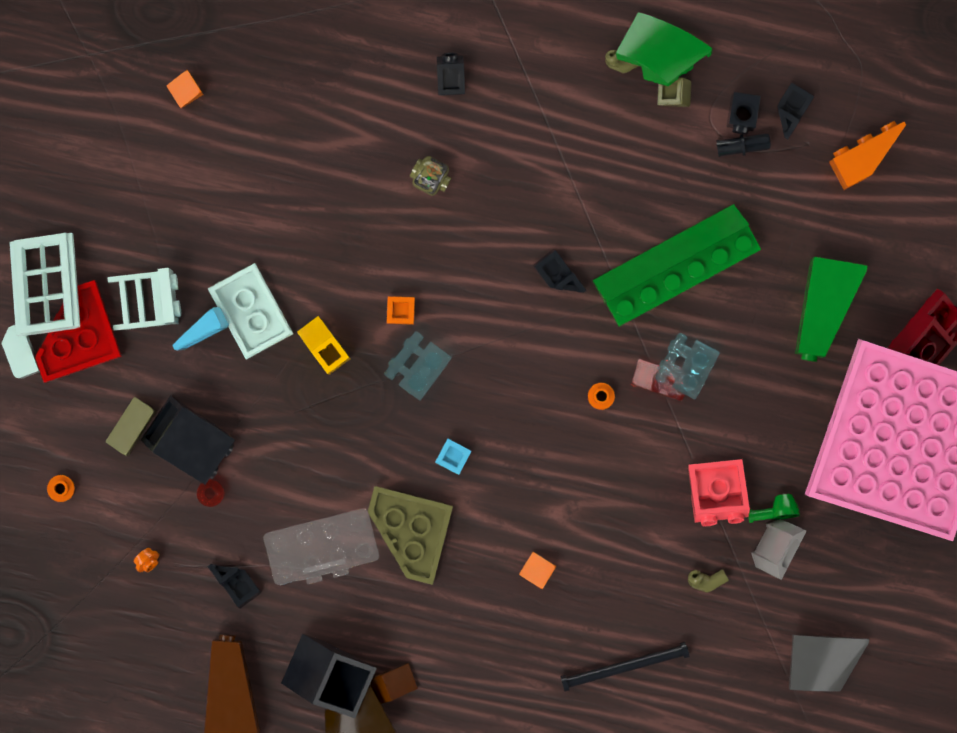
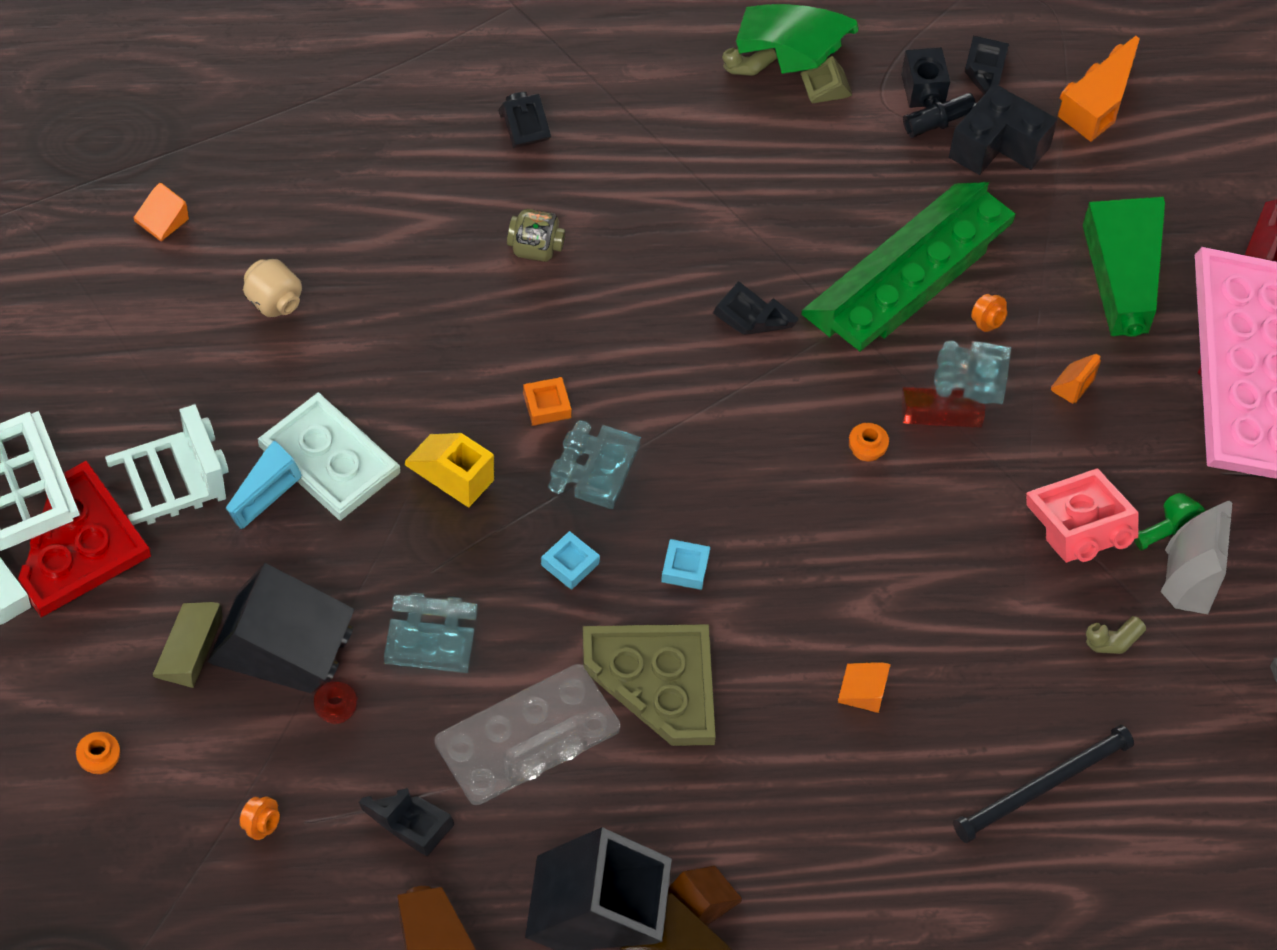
camera: 20 degrees left, 30 degrees down
none -> tan head [243,259,302,317]
none -> clear light blue plate [384,592,478,673]
none -> medium azure plate [541,531,600,590]
none -> black brick [949,83,1058,175]
none -> orange plate [971,294,1007,332]
none -> orange slope [1051,354,1101,404]

